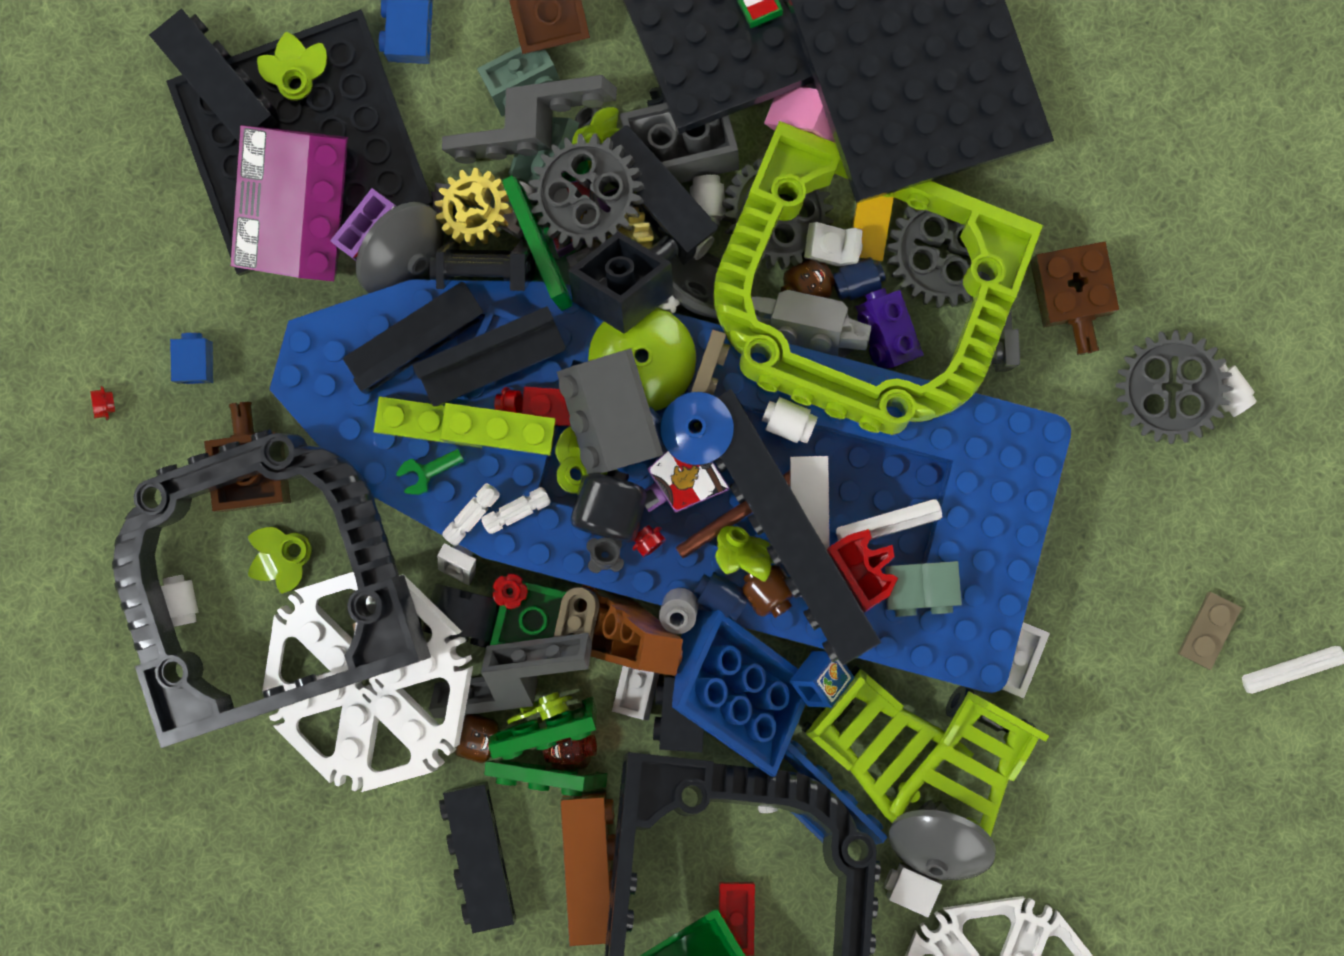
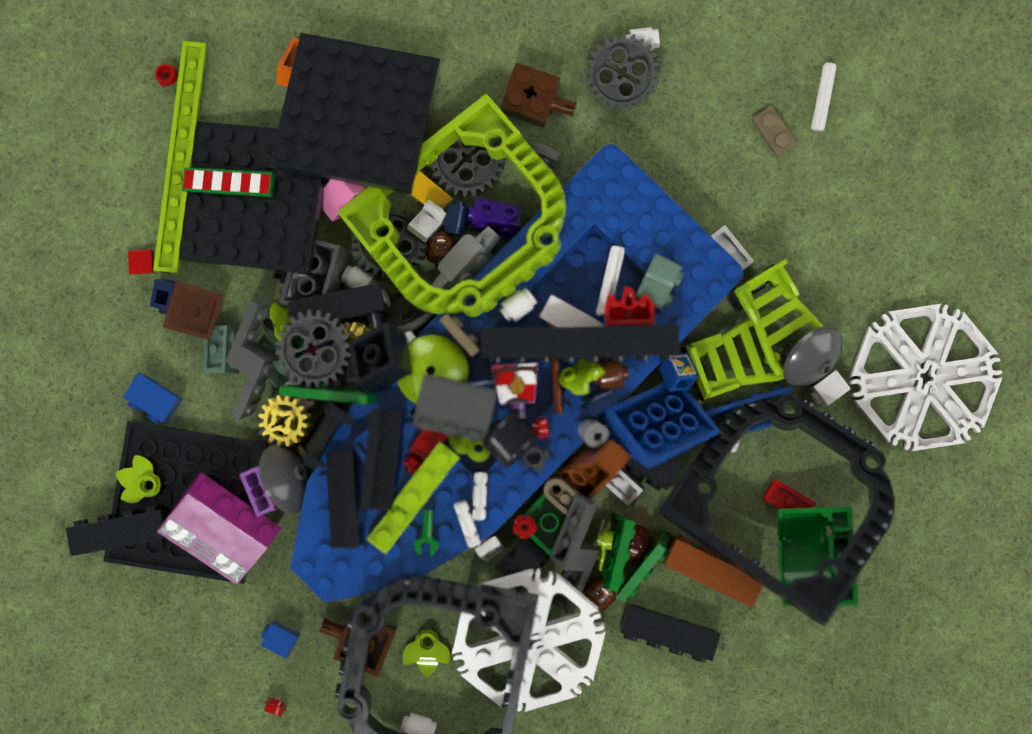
camera: 60 degrees left, 0 degrees up
blue dish [660,392,734,465] -> none

